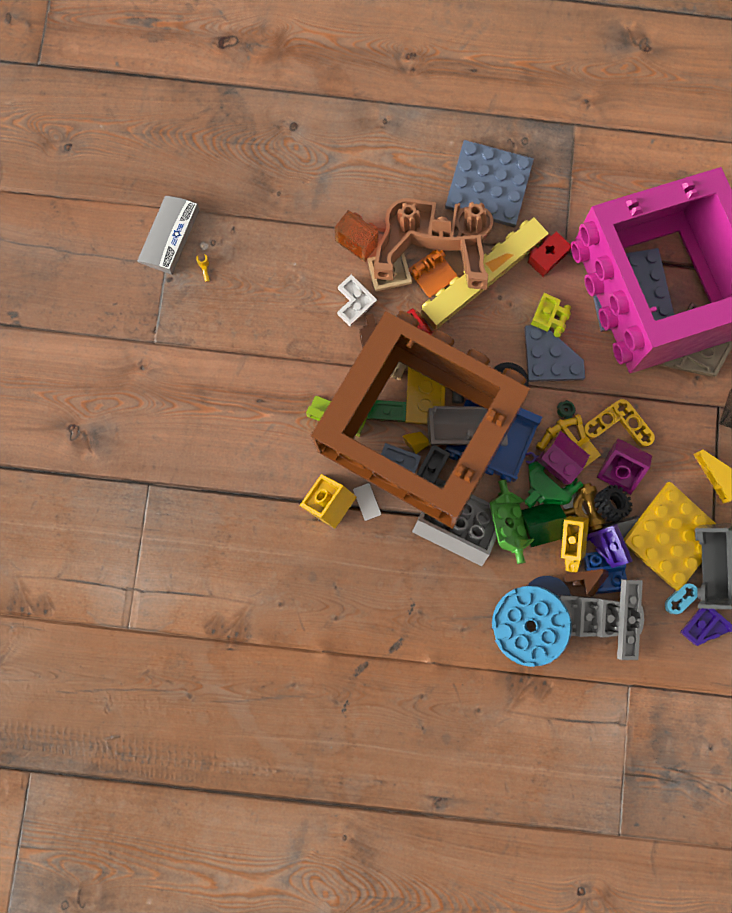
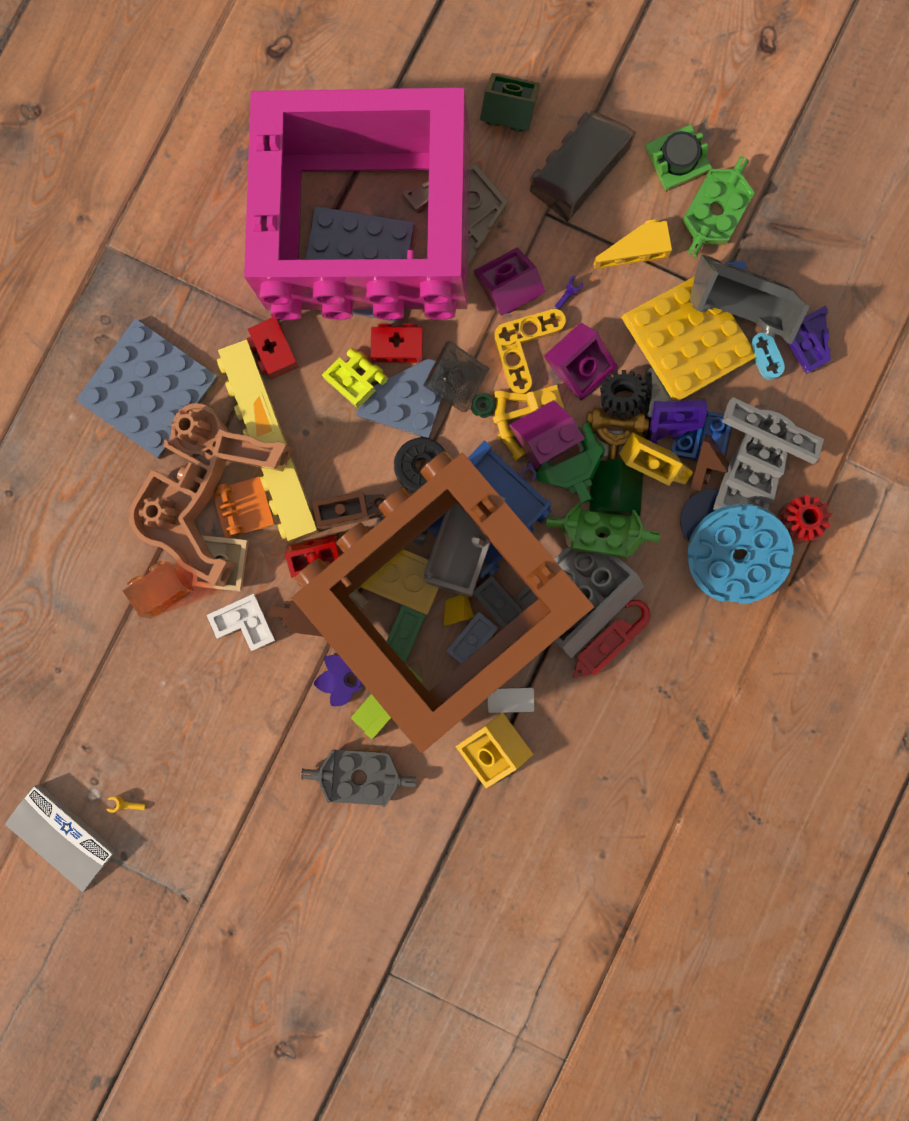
camera: 65 degrees left, 5 degrees up
none -> dark grey plate [301,749,416,807]
none -> reddish brown hinge [312,491,385,530]
none -> dark purple plate [314,655,364,706]
none -> red brick [371,323,423,363]
none -> clear smoke plate [423,341,490,412]
none -> magenta slope [474,247,546,316]
none -> dark purple hand [555,276,584,310]
none -> red plate [573,599,651,678]
none -> red gear [777,495,832,544]

